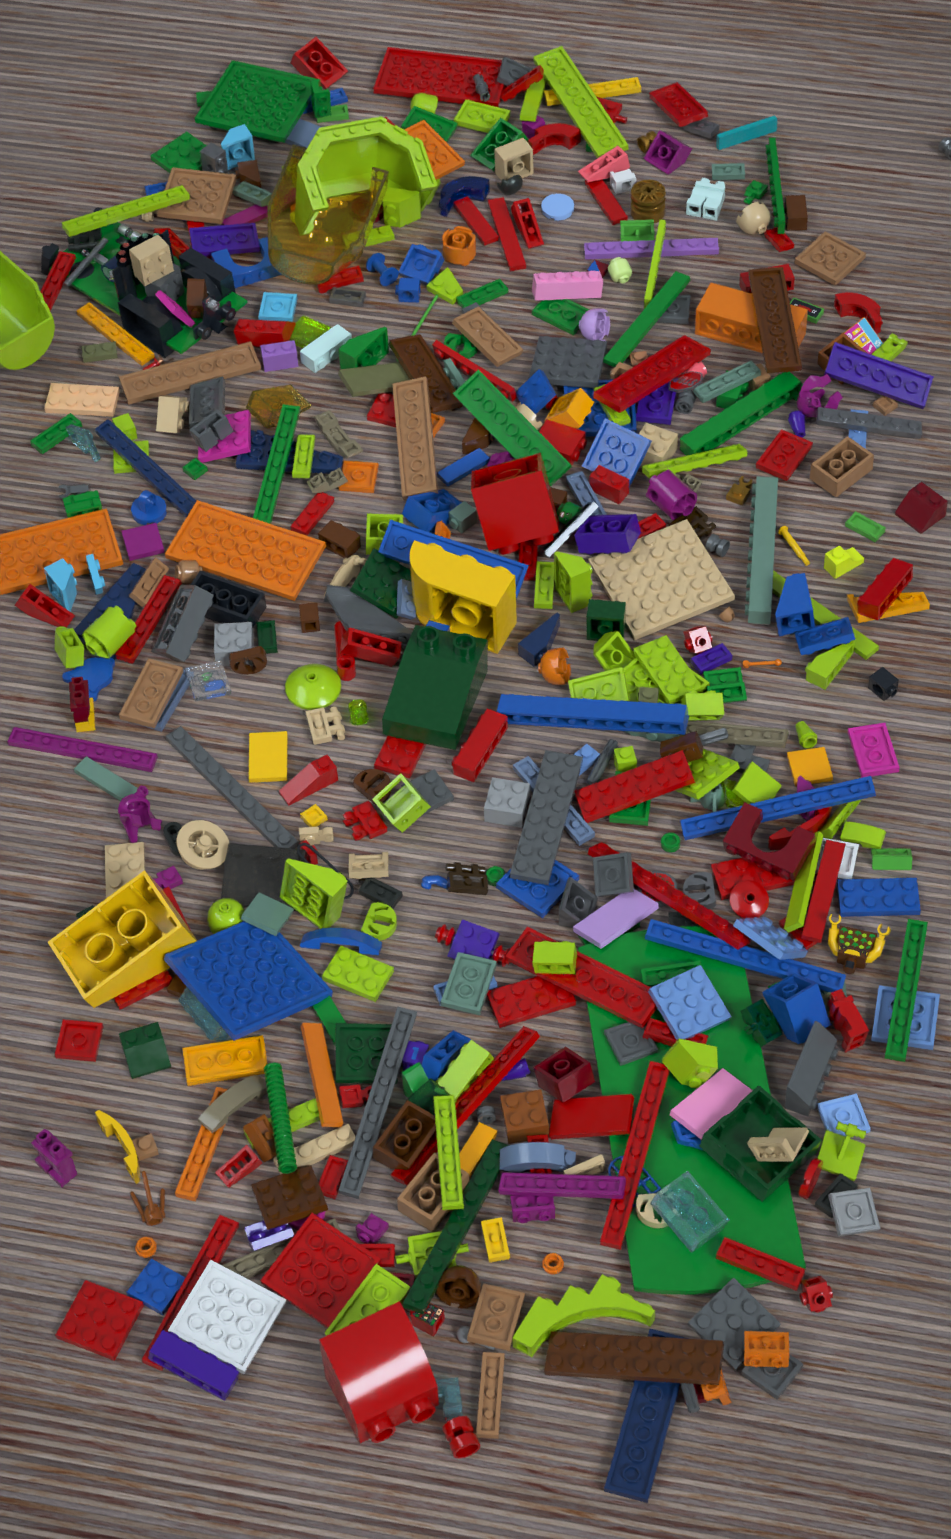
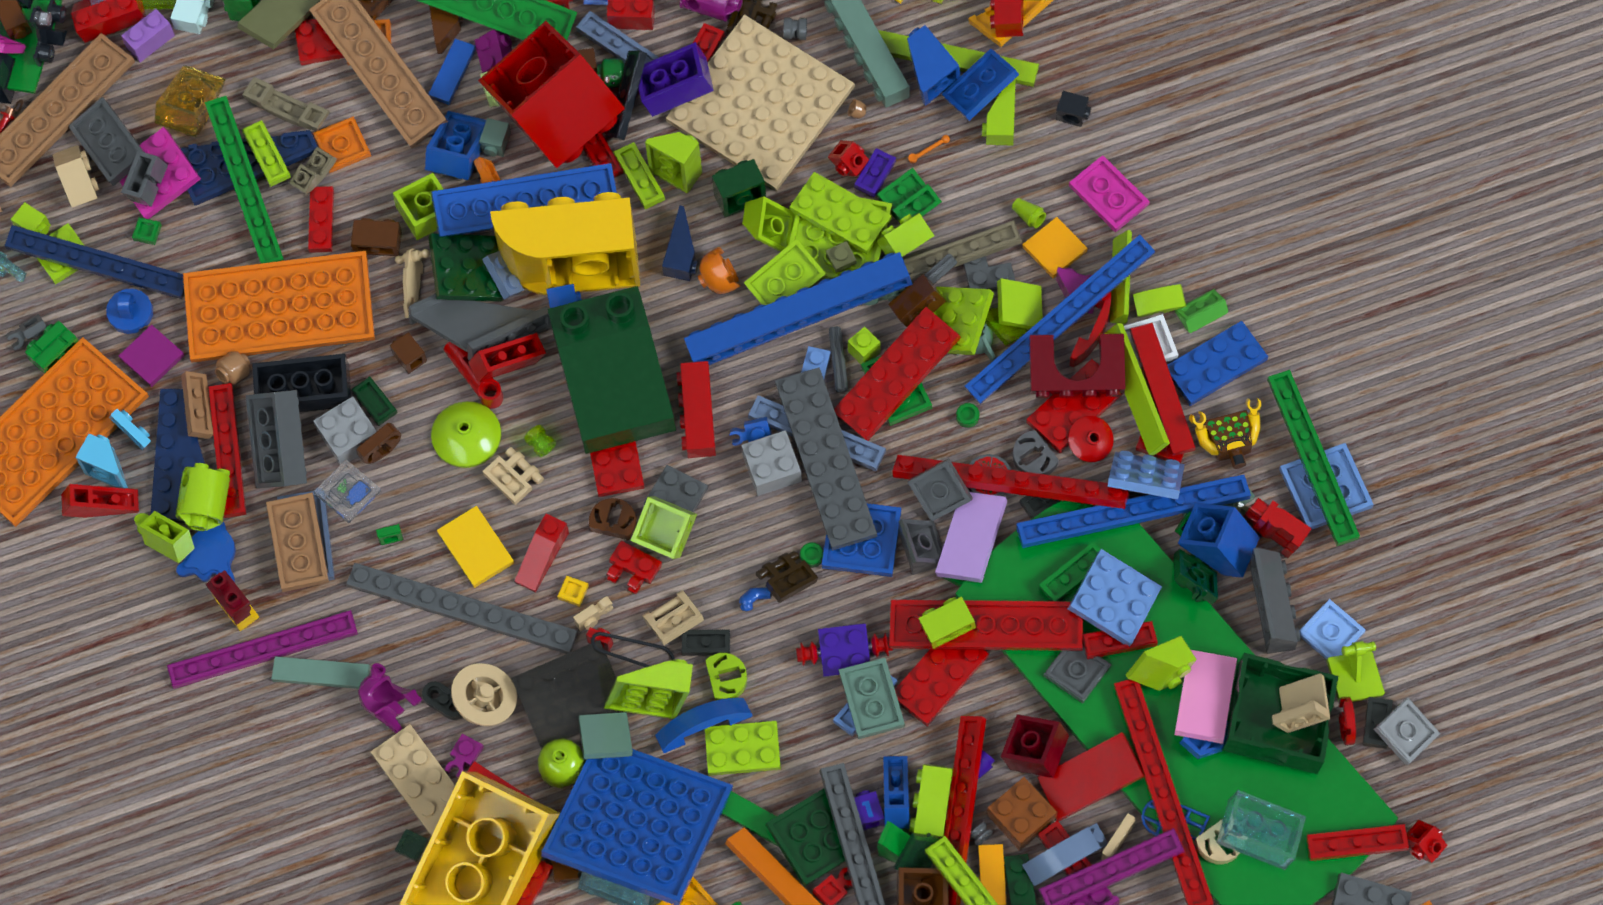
camera: 30 degrees left, 15 degrees up
none -> green tile [376,524,404,545]
none -> blue plate [730,417,772,446]

